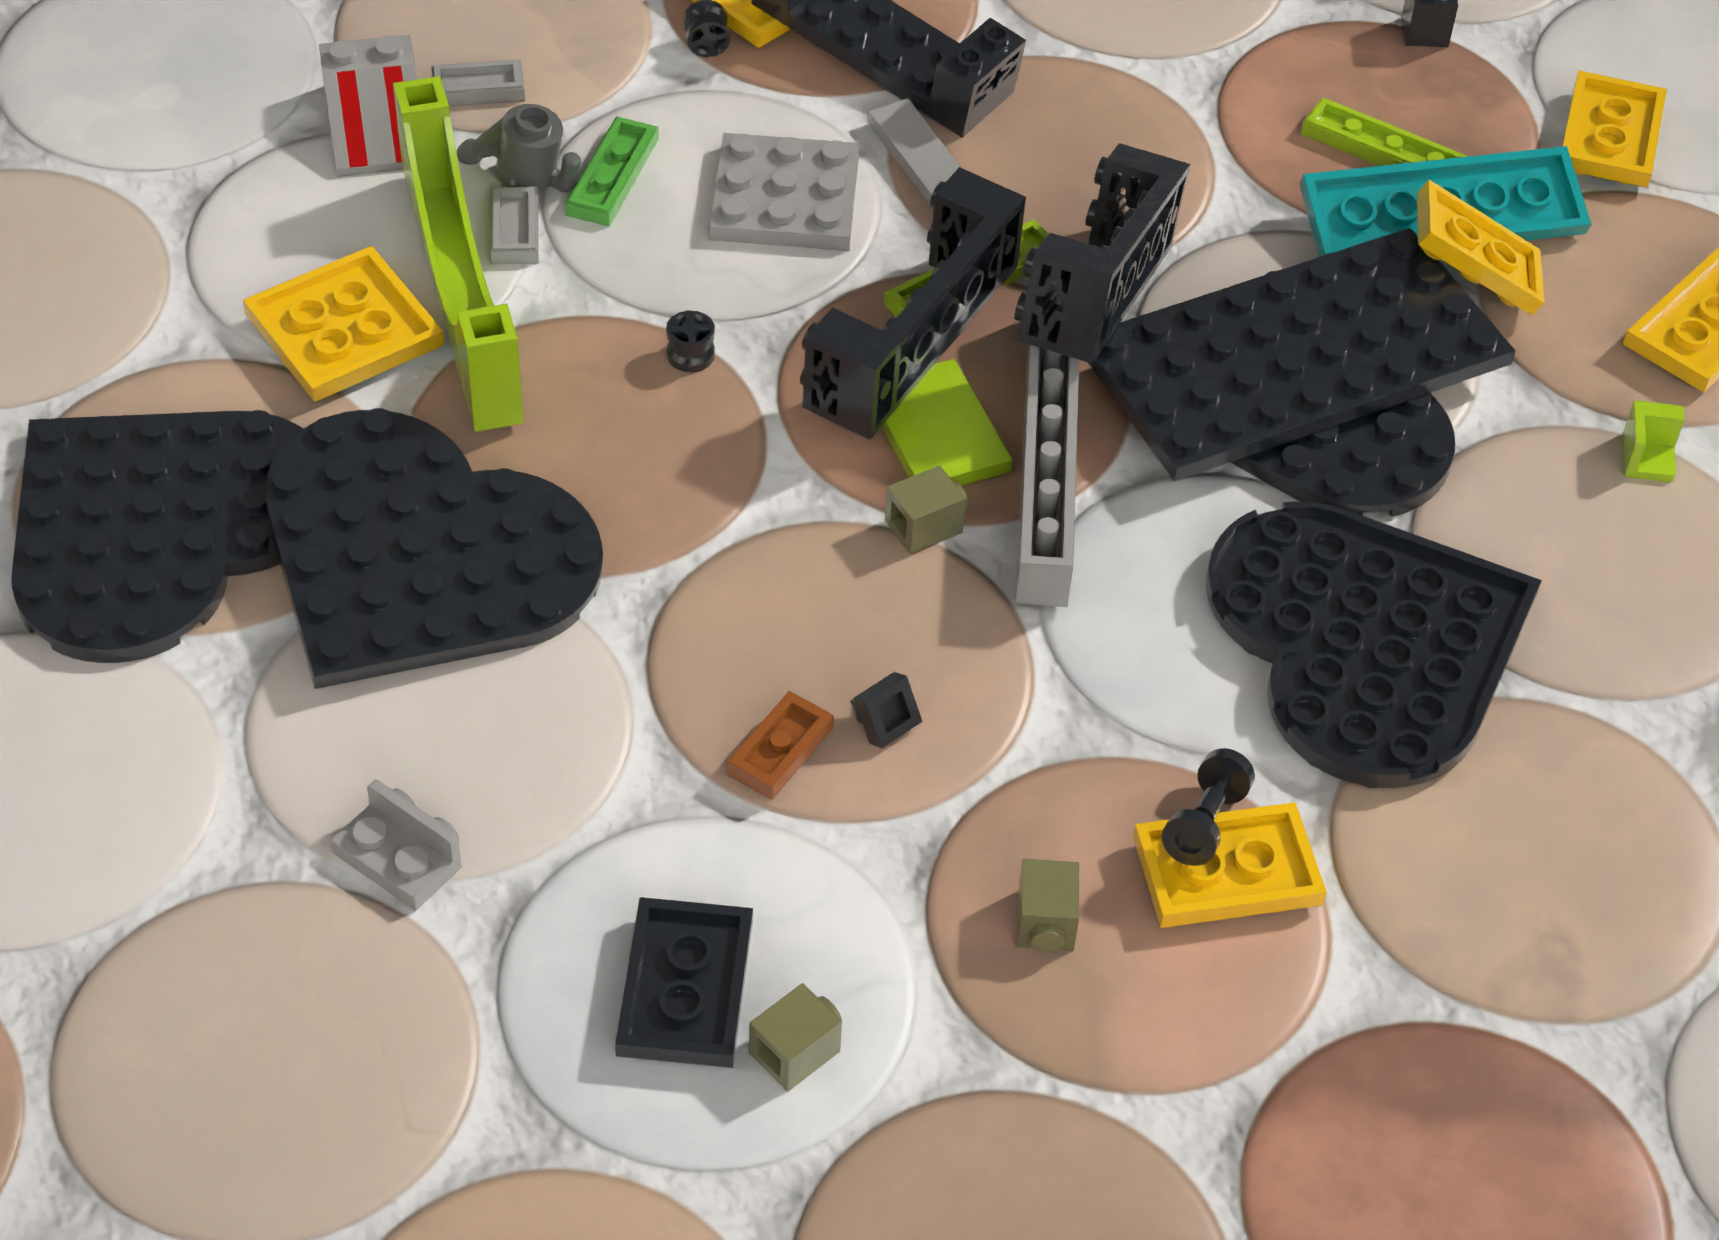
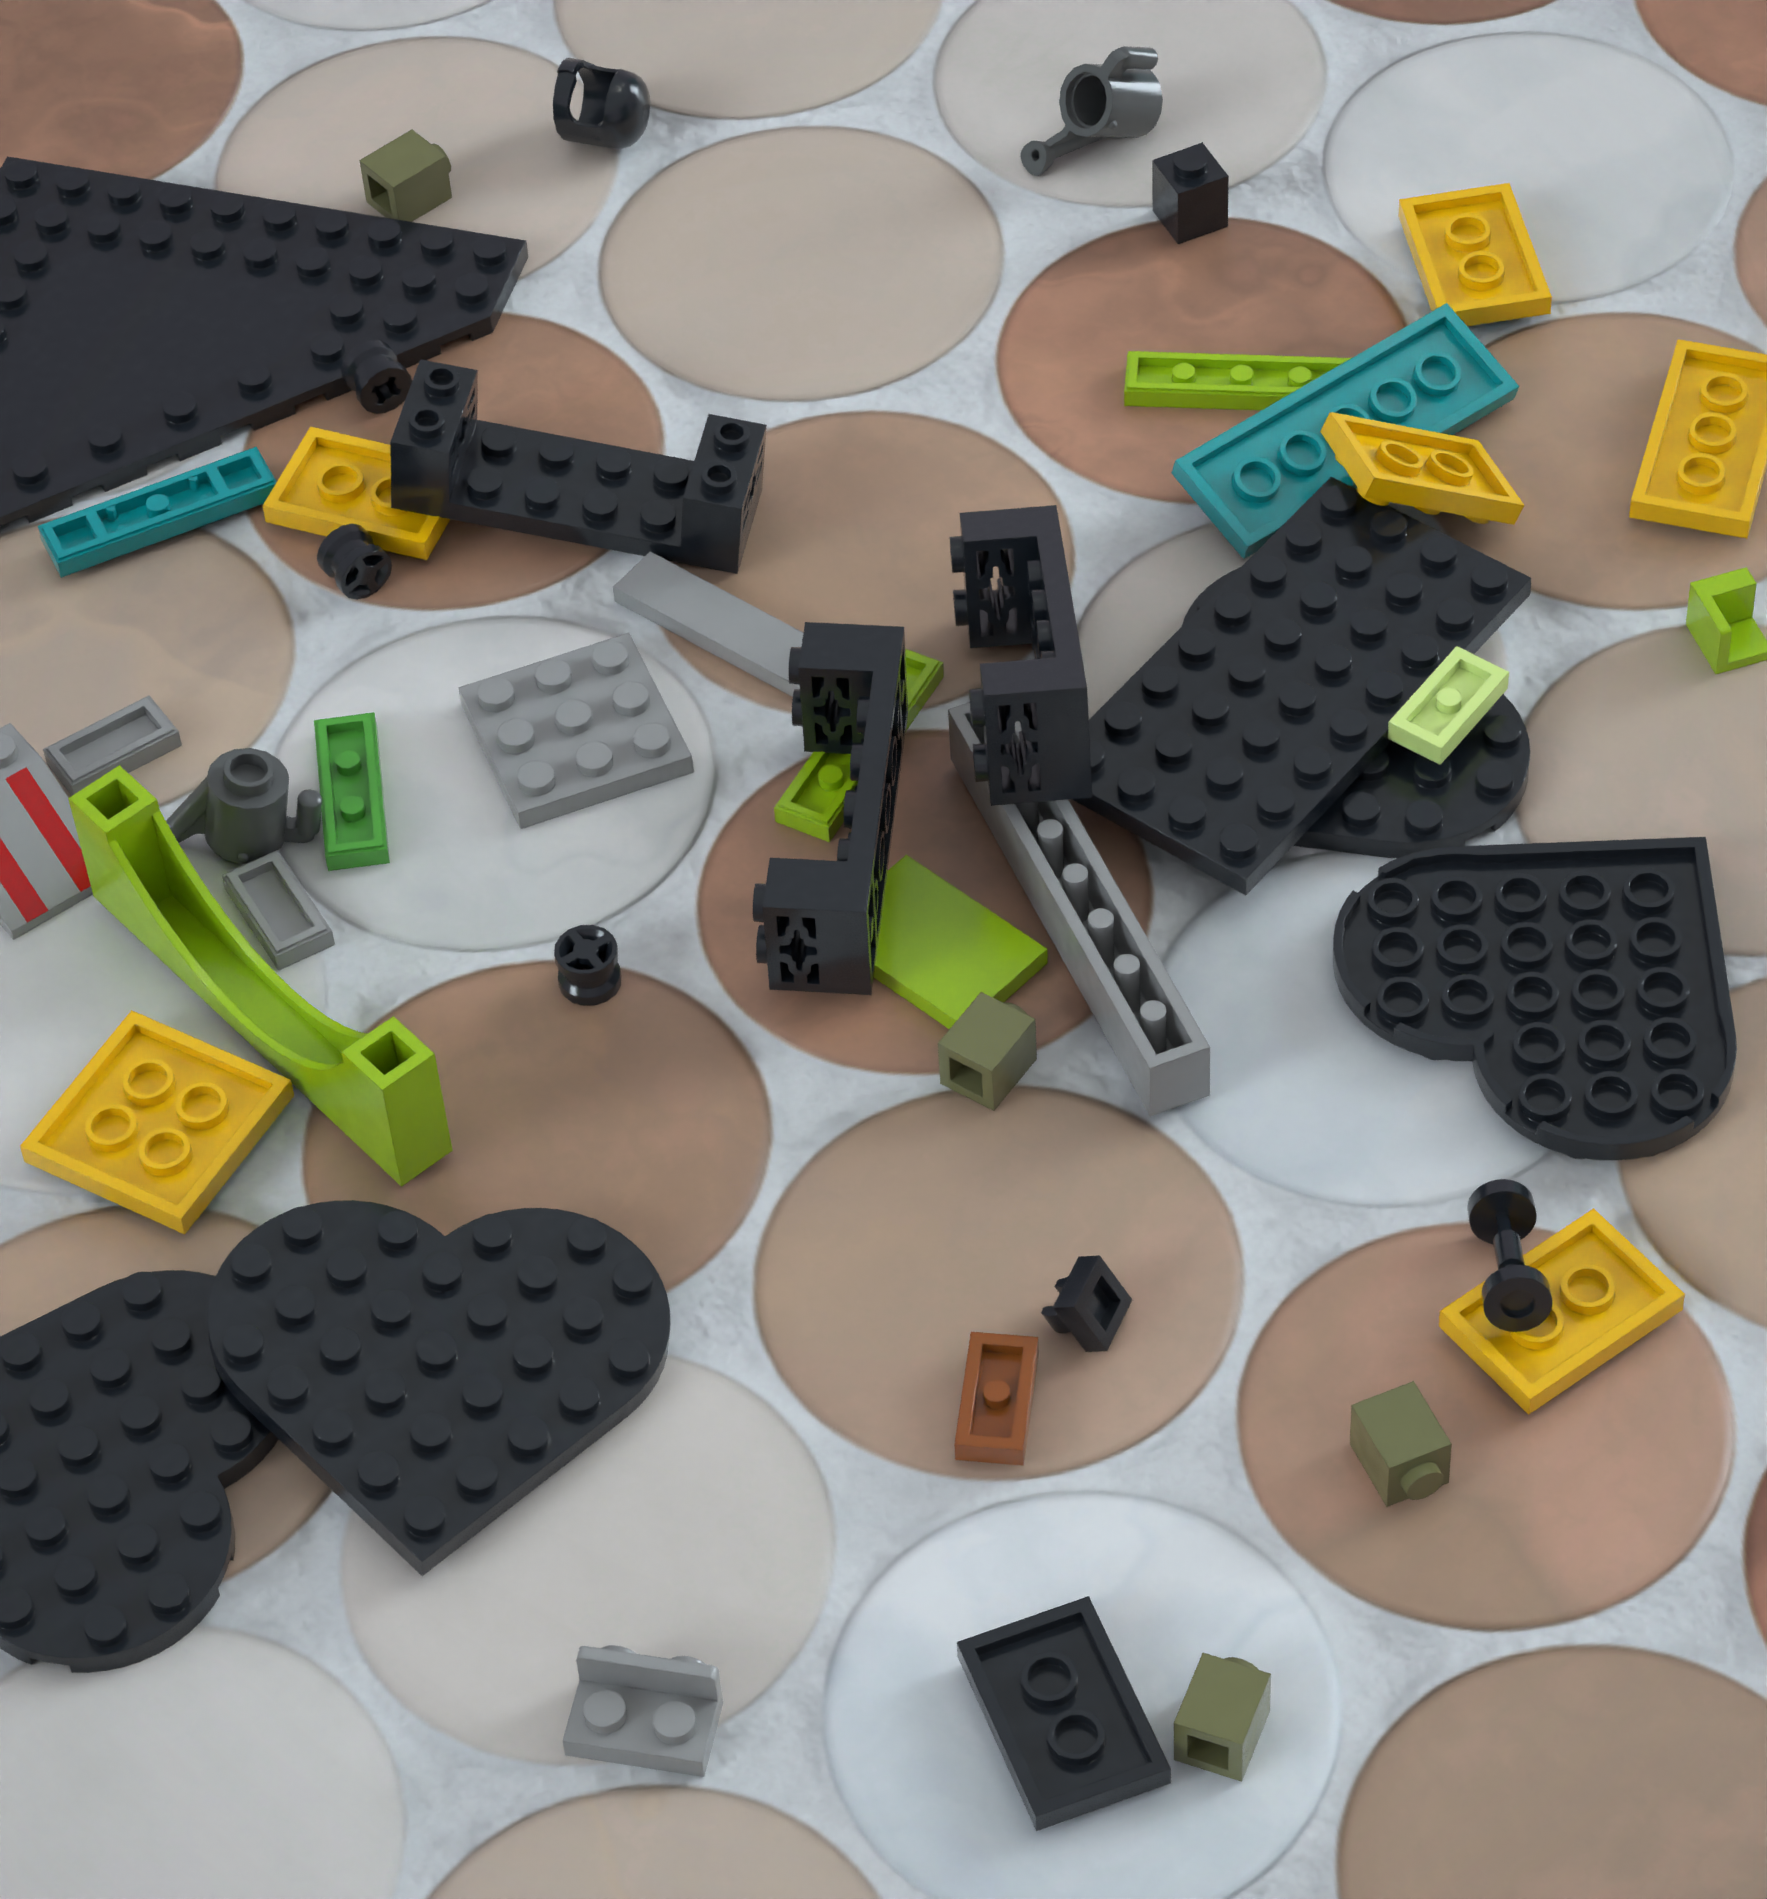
camera: 20 degrees left, 0 degrees up
none -> yellowish green plate [1388,646,1509,765]

